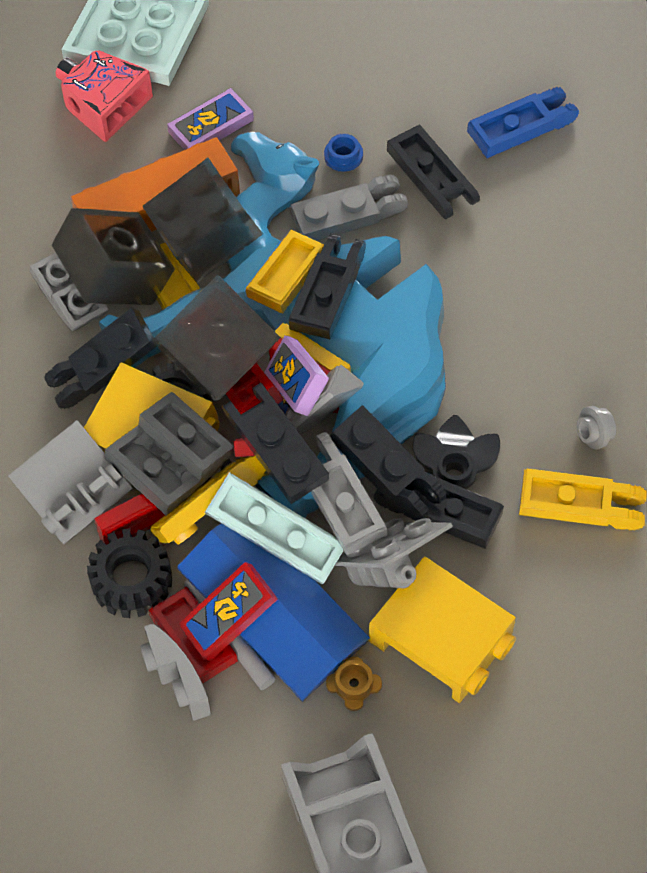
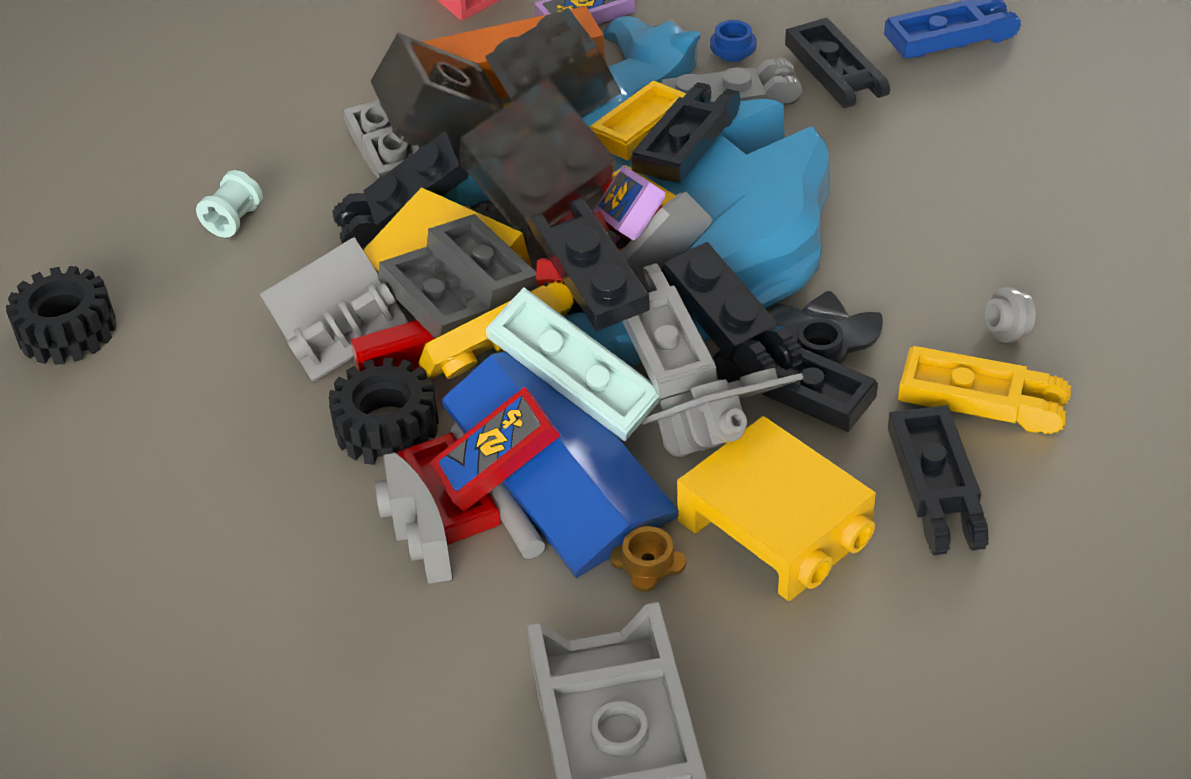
camera: 10 degrees right, 15 degrees down
none -> black hinge [887,405,989,555]

